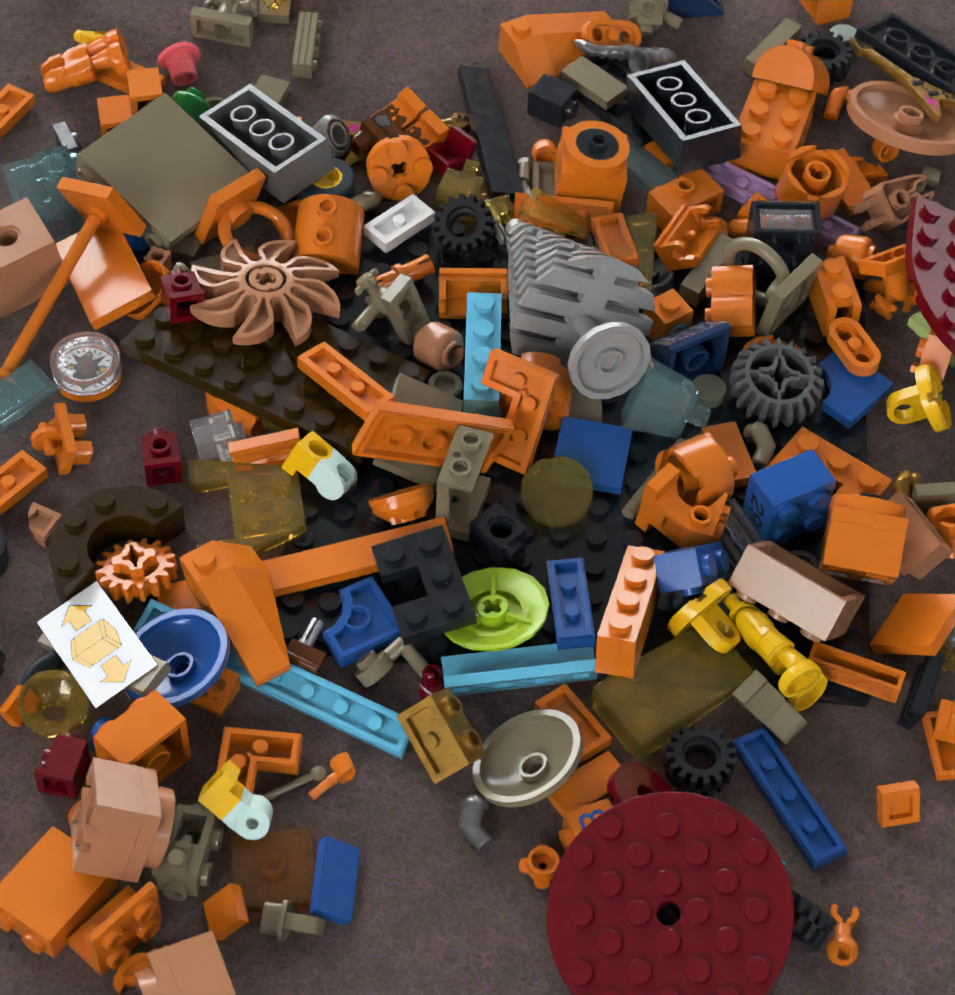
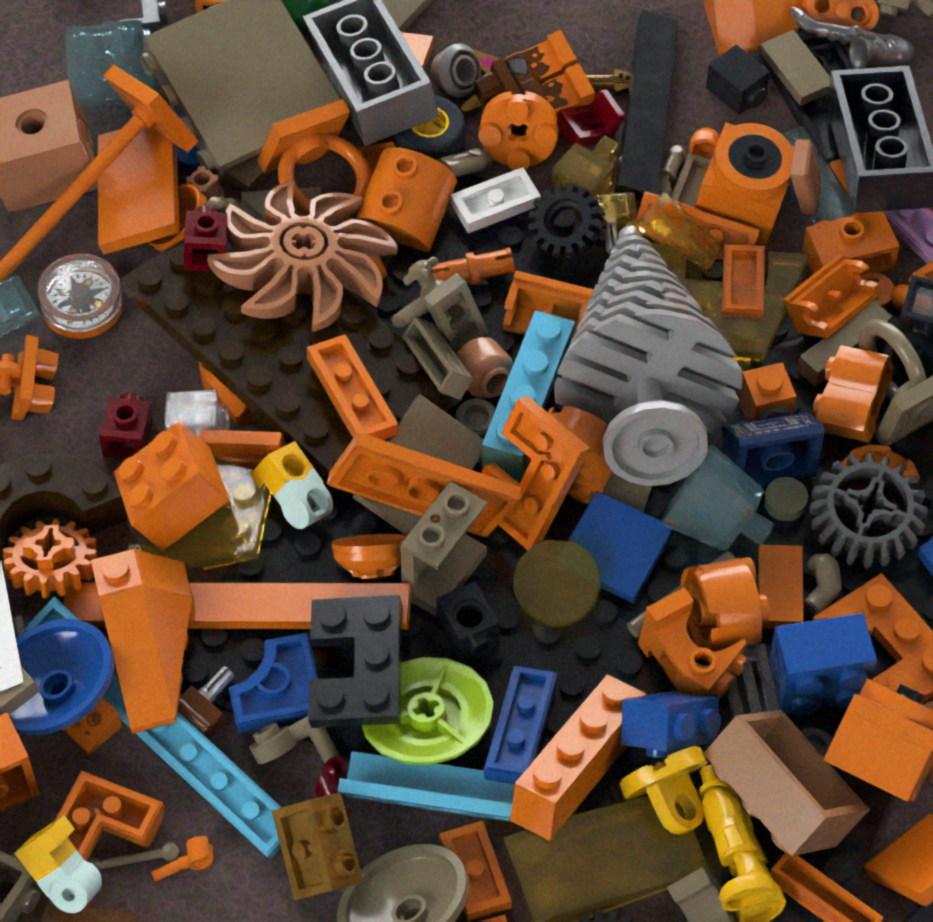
camera: 20 degrees right, 5 degrees up
none -> orange brick [113,421,230,551]
none -> dark tan piece [402,316,473,400]
none -> nougat tile [791,139,822,216]

